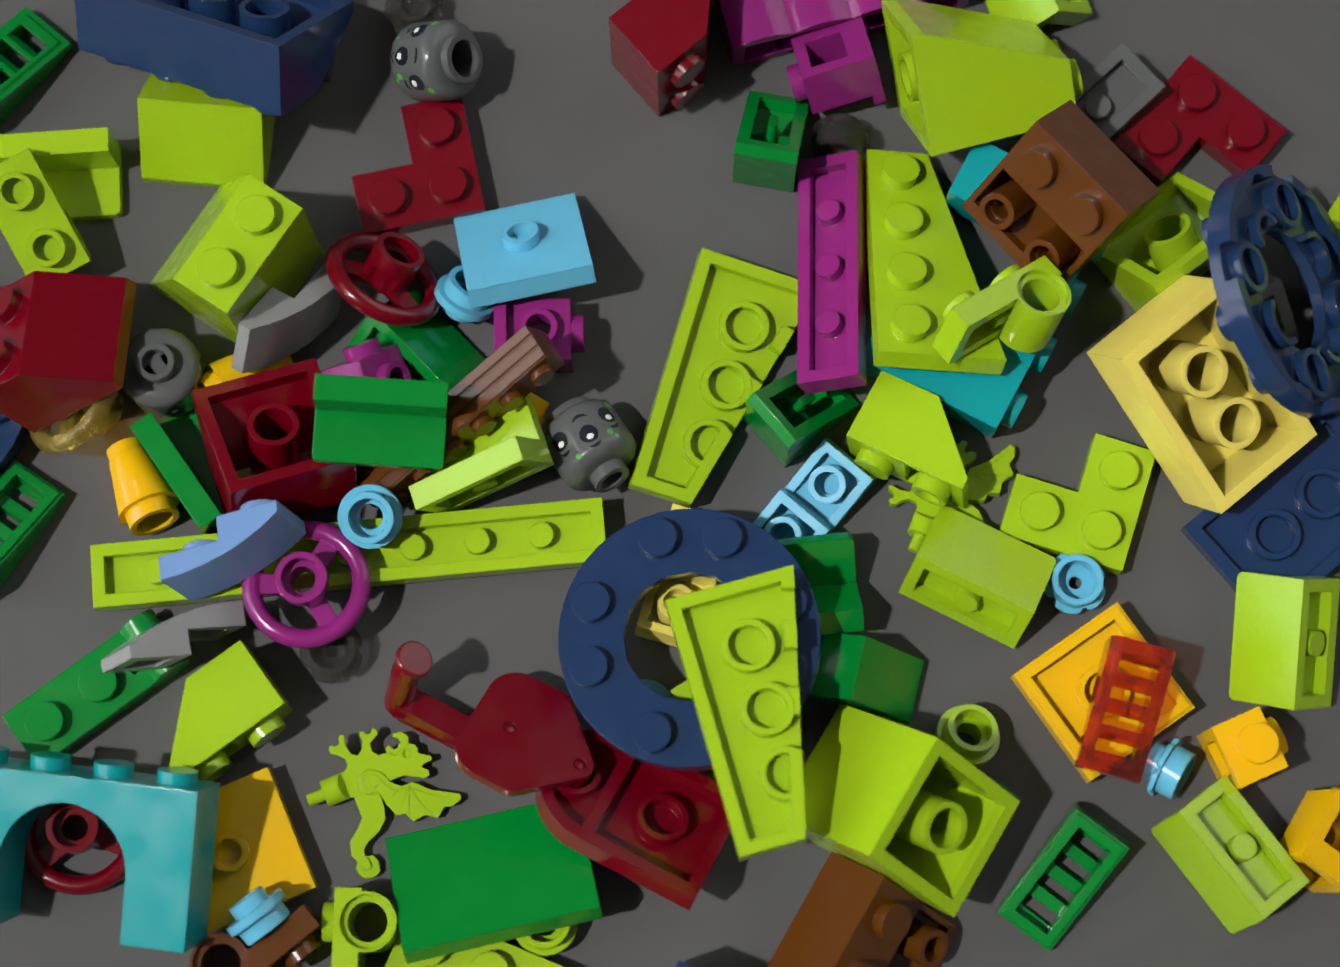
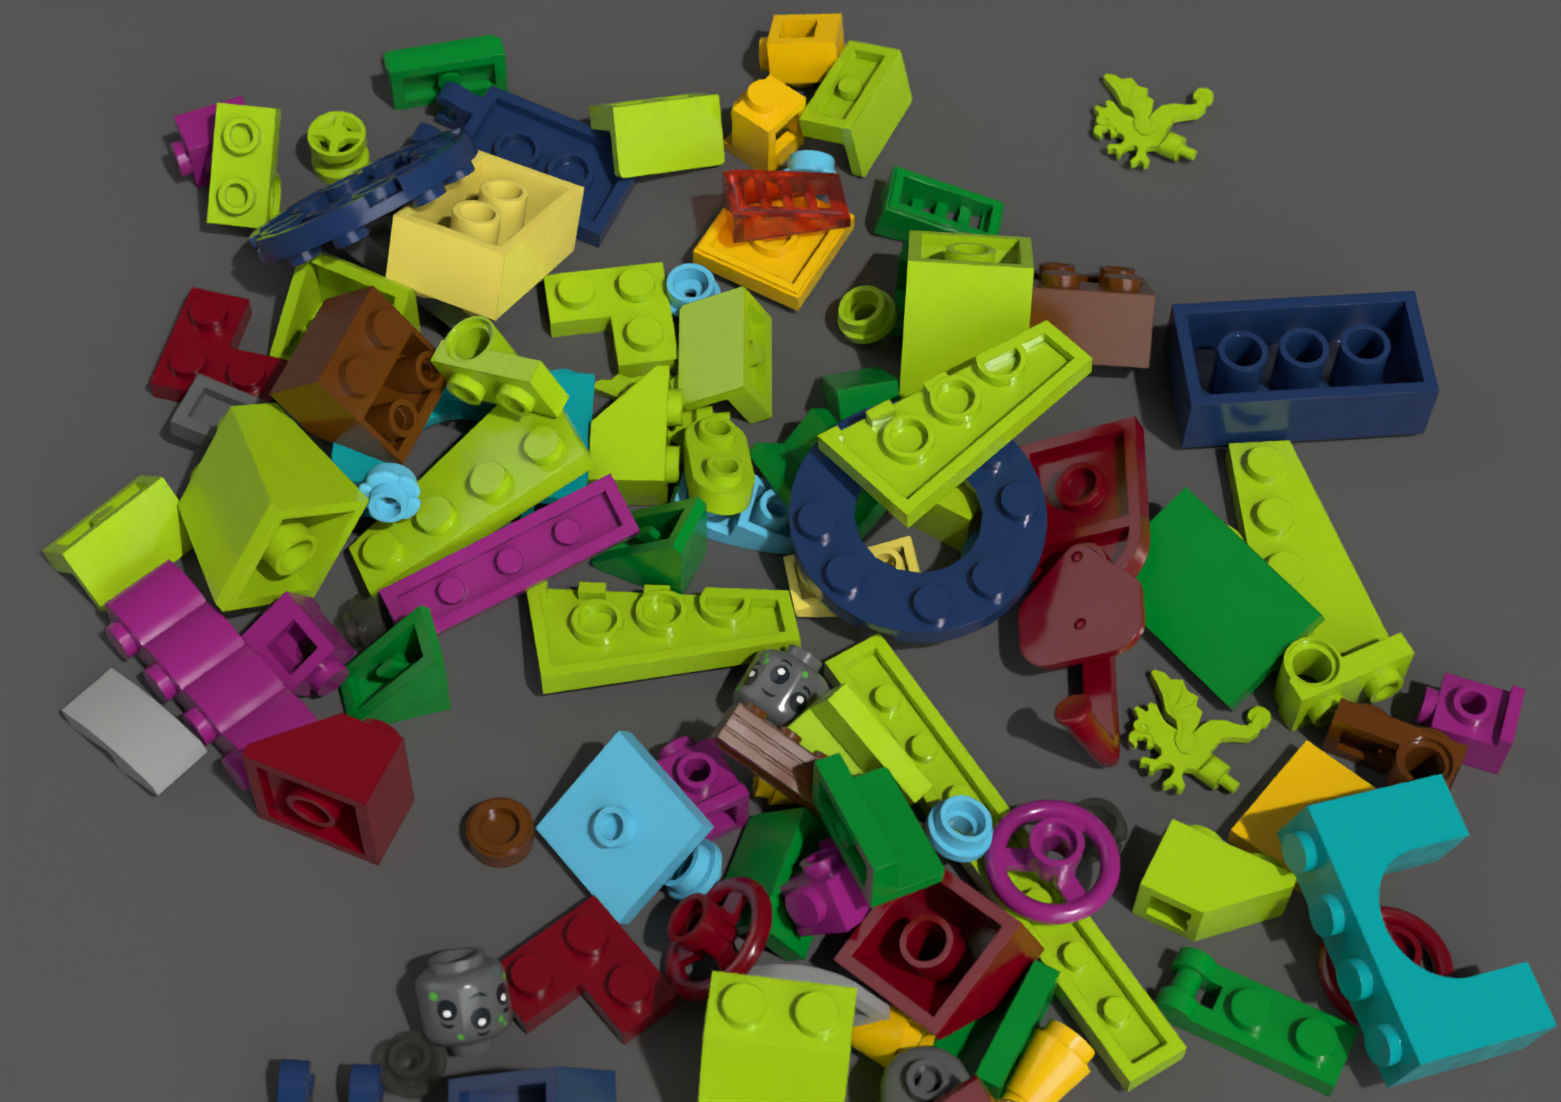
camera: 120 degrees left, 20 degrees down
light grey slope [101,600,246,673] -> none
medium blue slope [159,499,306,601] -> none
medium azure plate [226,885,291,946] -> none
none -> medium azure plate [358,463,421,522]
none -> reddish brown tile [466,797,535,868]
none -> lime plate [681,416,755,515]

